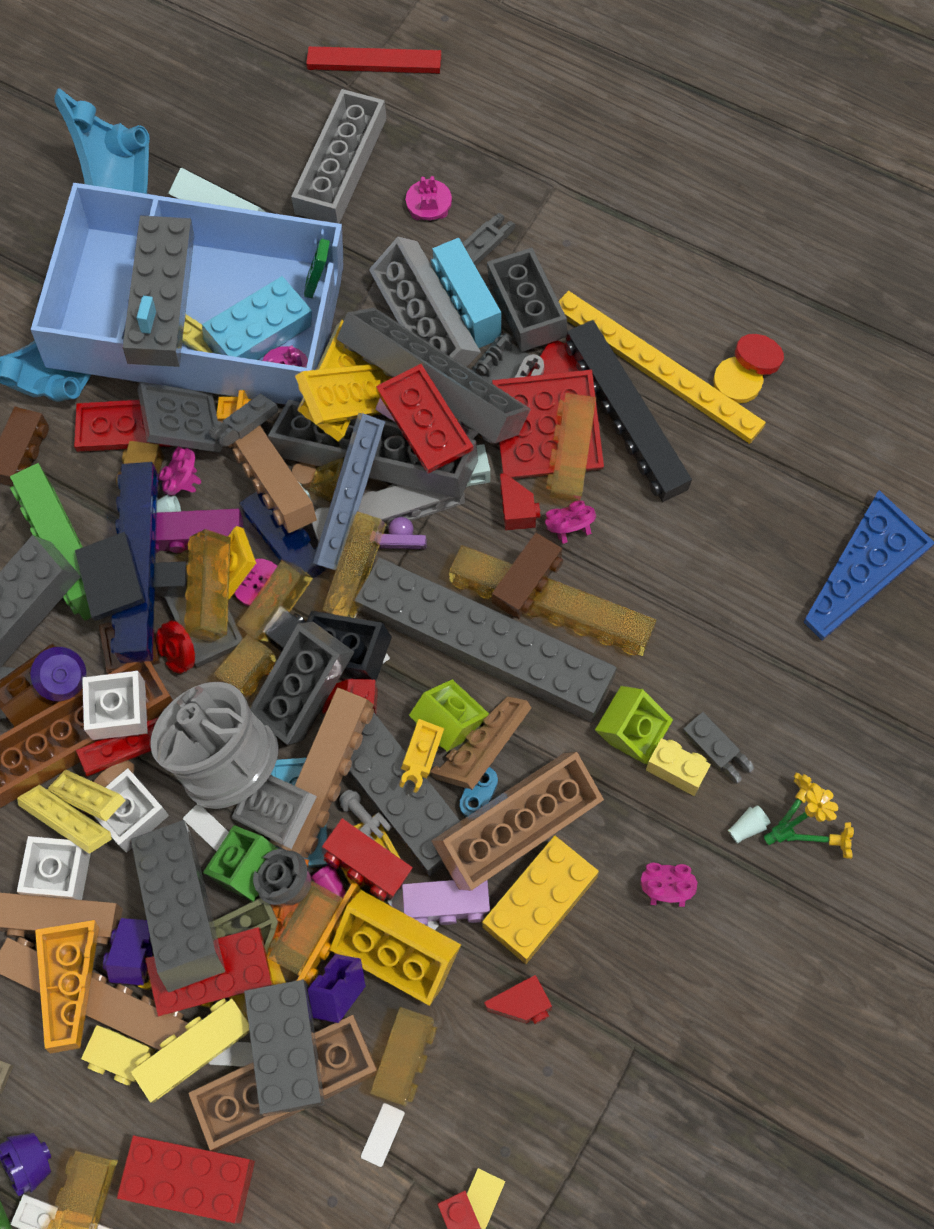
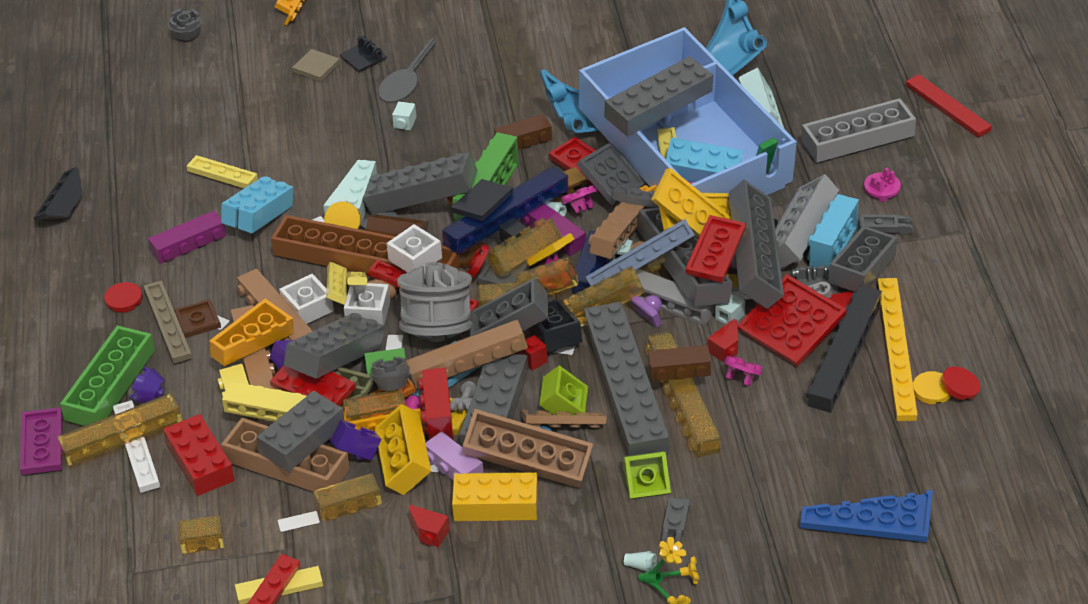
camera: 50 degrees right, 25 degrees down
dark purple cone [31,647,86,701] -> none
medium azure tile [137,295,156,334] -> none
light grey tile [232,775,317,849] -> none
yellow plate [399,719,444,793] -> none
clear yellow brick [546,393,596,501] -> none
dark pink plate [640,863,698,907] -> none
light yellow brick [646,738,711,796] -> none

